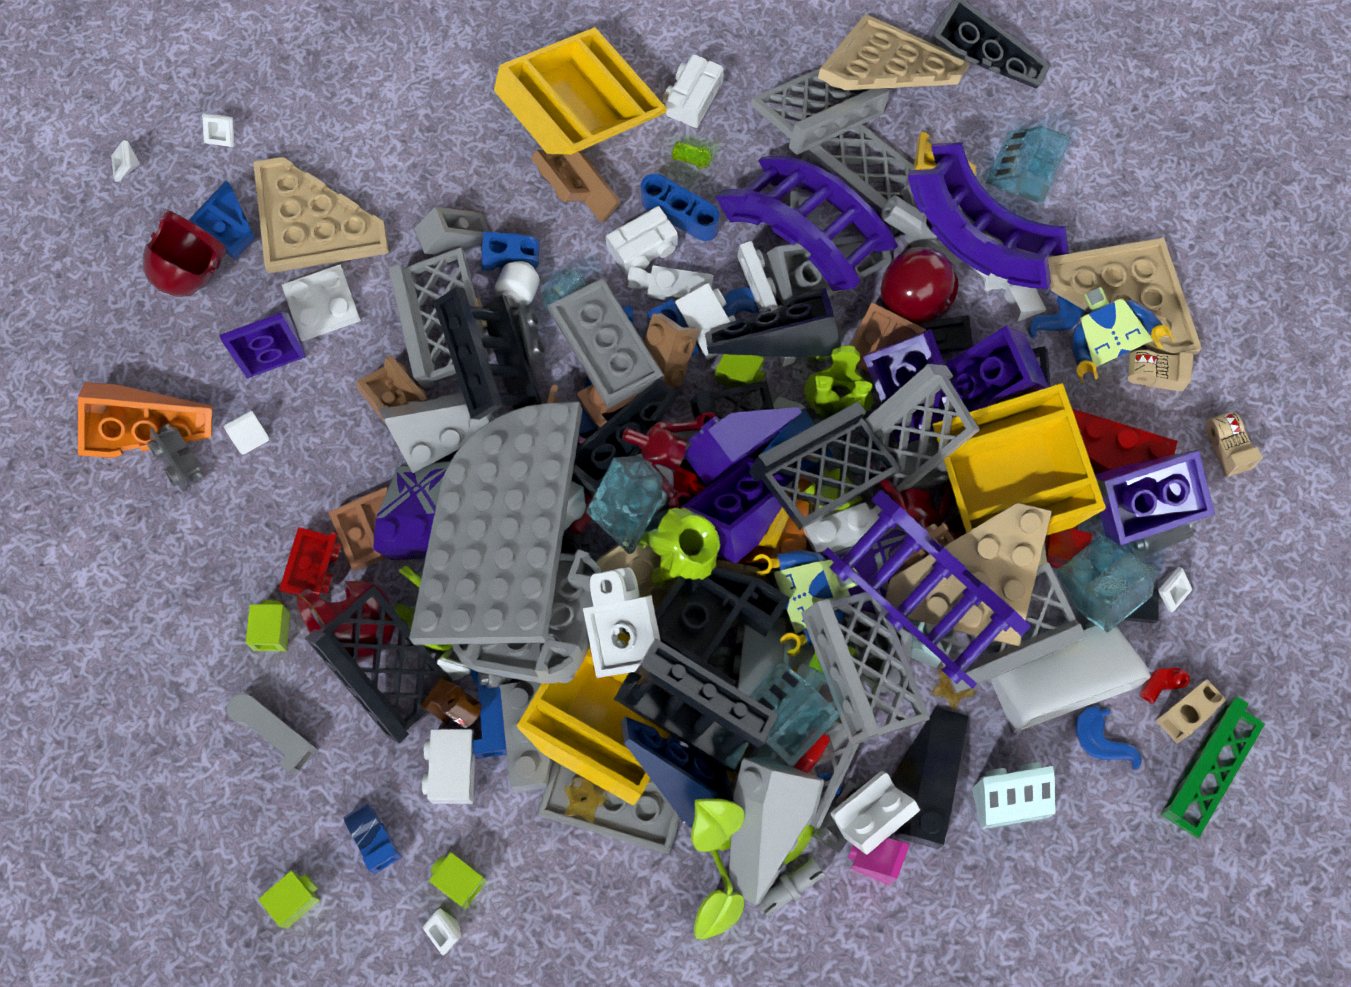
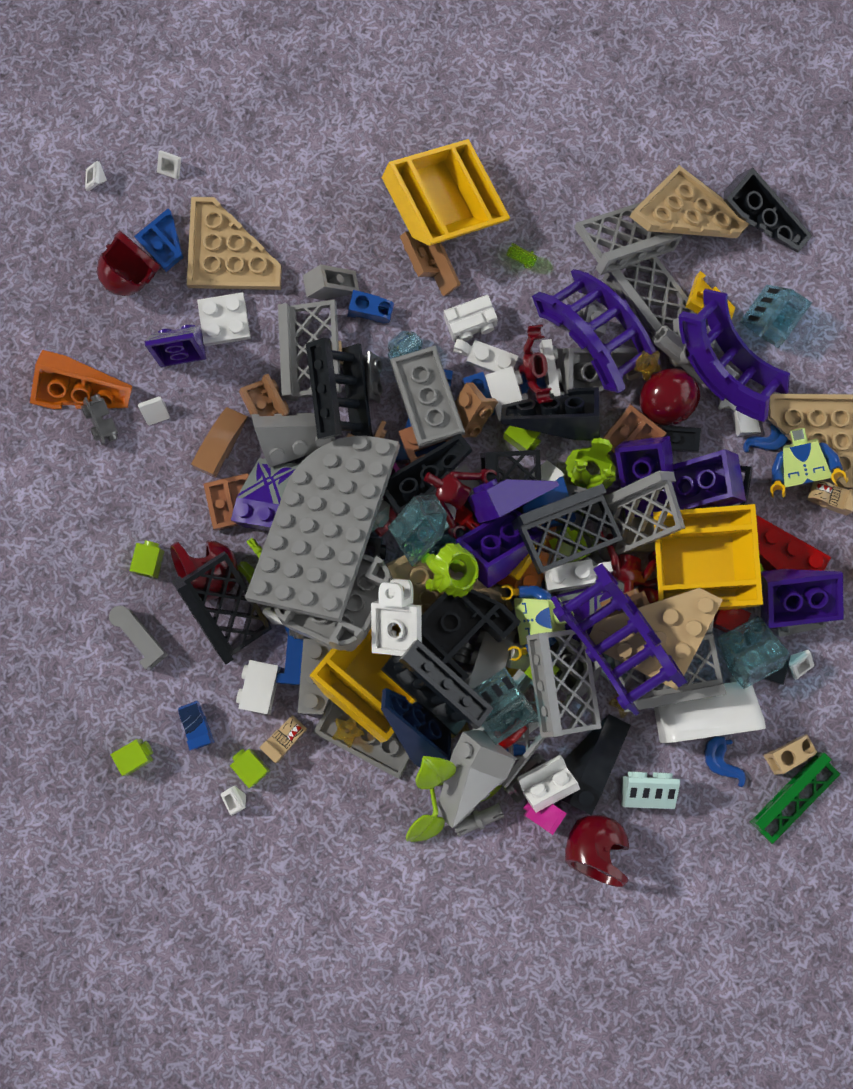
camera: 10 degrees right, 10 degrees up
red bracket [279,527,342,597] -> none
reddish brown leg [421,678,482,727] -> none
white head [495,261,540,308] -> none
blue beam [640,174,719,241] -> none
white brick [663,54,724,128] -> none
red arm [1139,667,1190,704] -> none
none -> medium nougat slope [191,407,248,478]
none -> tan leg [259,715,307,763]
none -> dark red piece [517,324,553,404]
none -> dark red piece [565,815,629,887]
none -> clear yellow plate [634,351,661,380]

